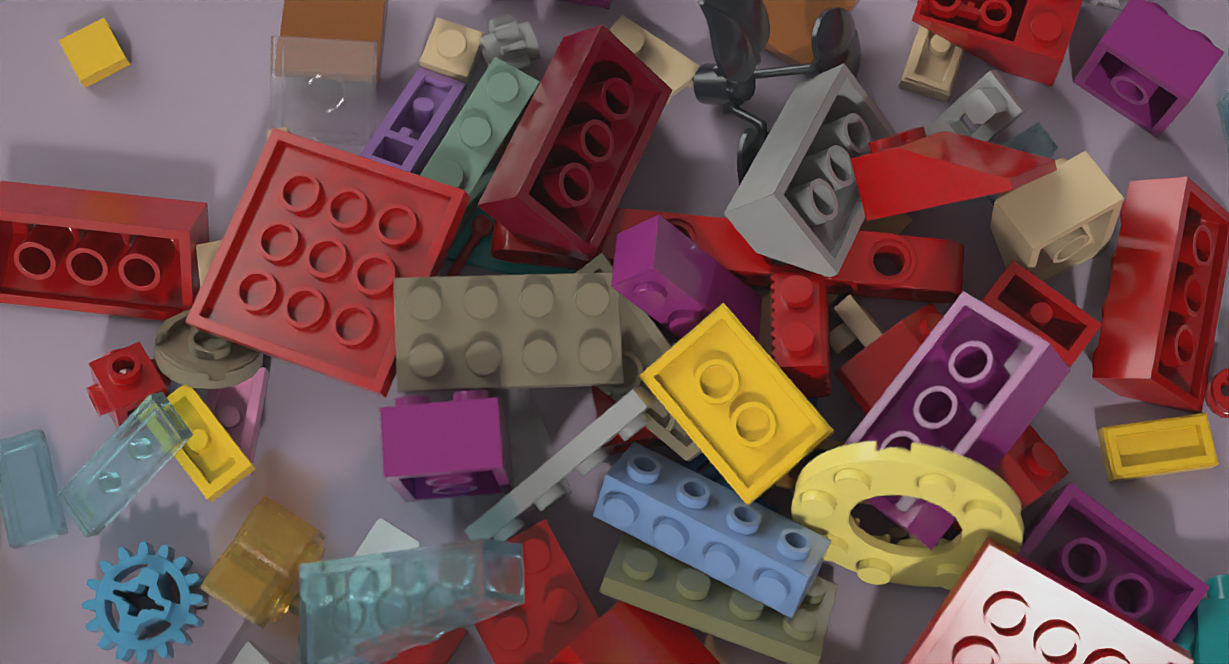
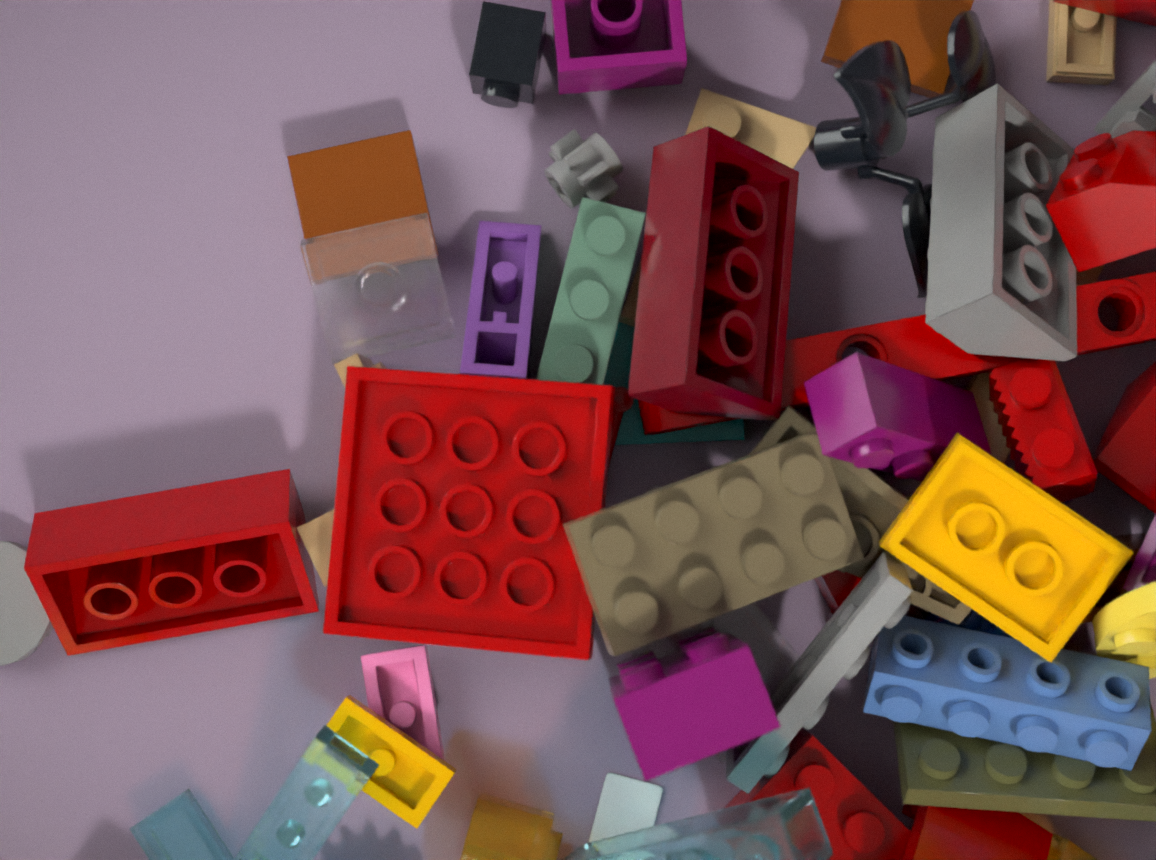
camera: 20 degrees left, 10 degrees up
yellow tile [58,18,130,88] -> none
red brick [86,341,171,440] -> none
dark tan tile [155,310,263,389] -> none
tan plate [419,18,485,85] -> none
tan tile [829,295,885,355] -> none

